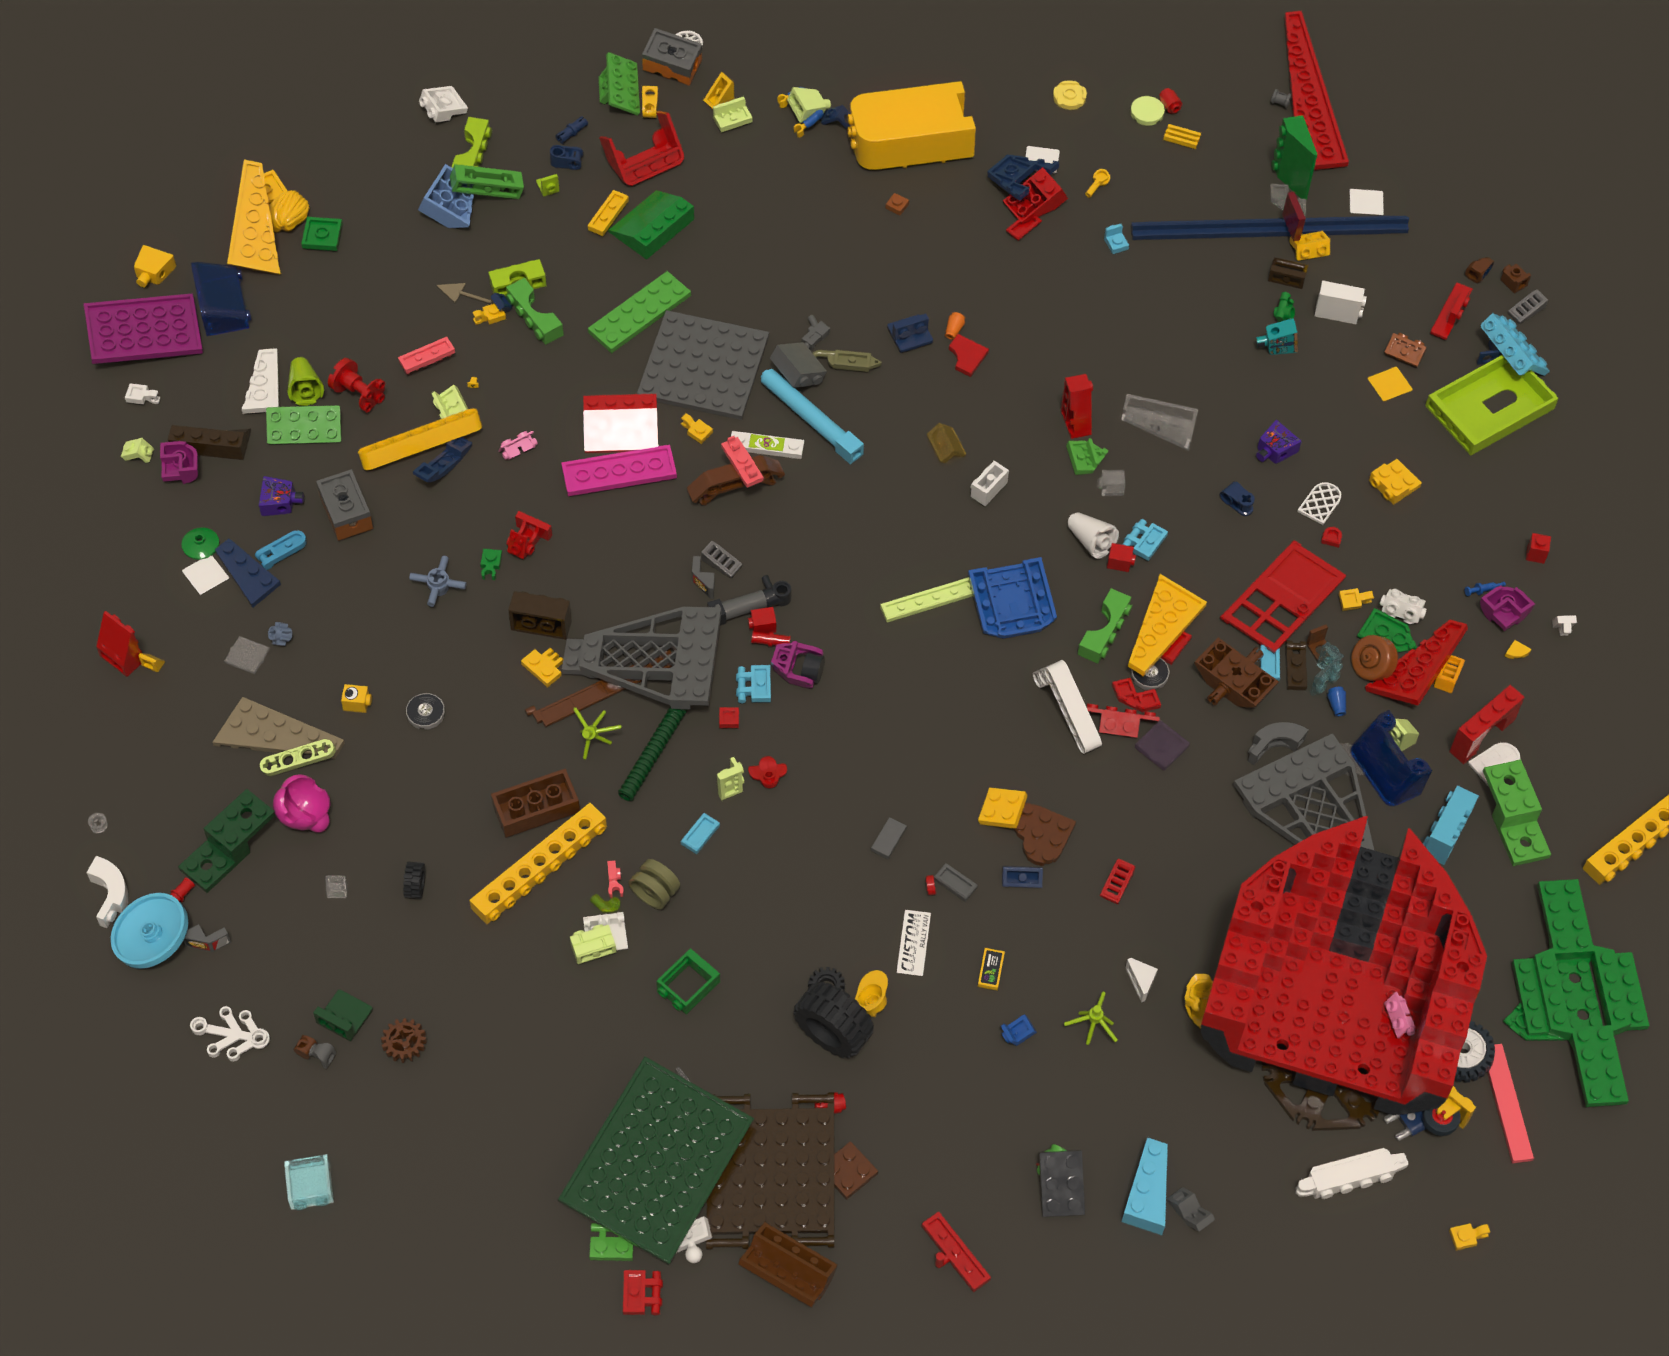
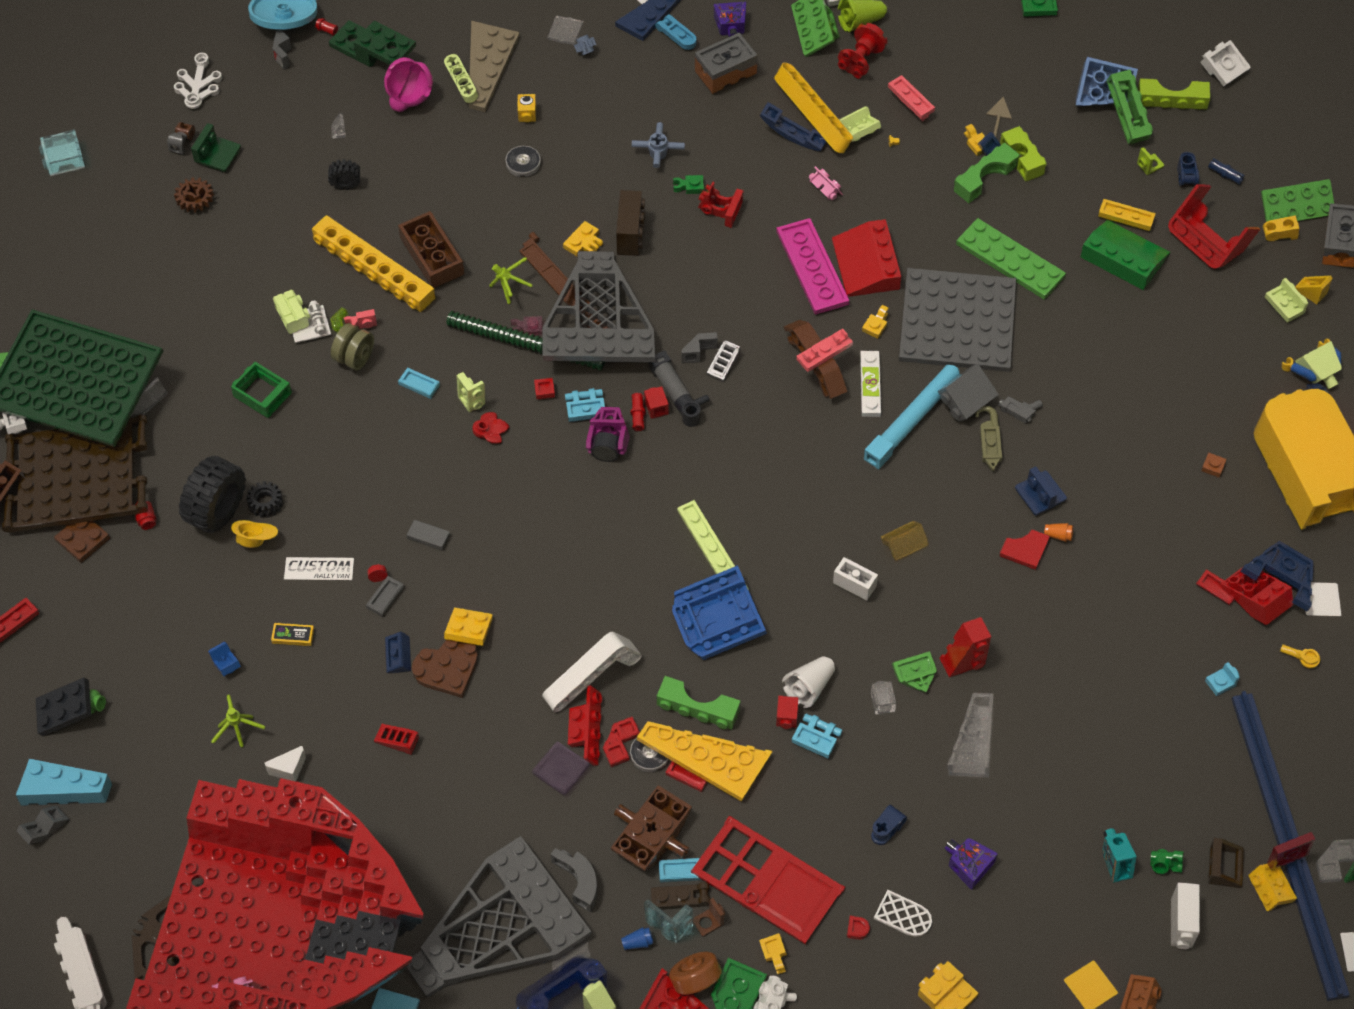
camera: 85 degrees right, 0 degrees up
none -> clear pink plate [511,316,542,336]

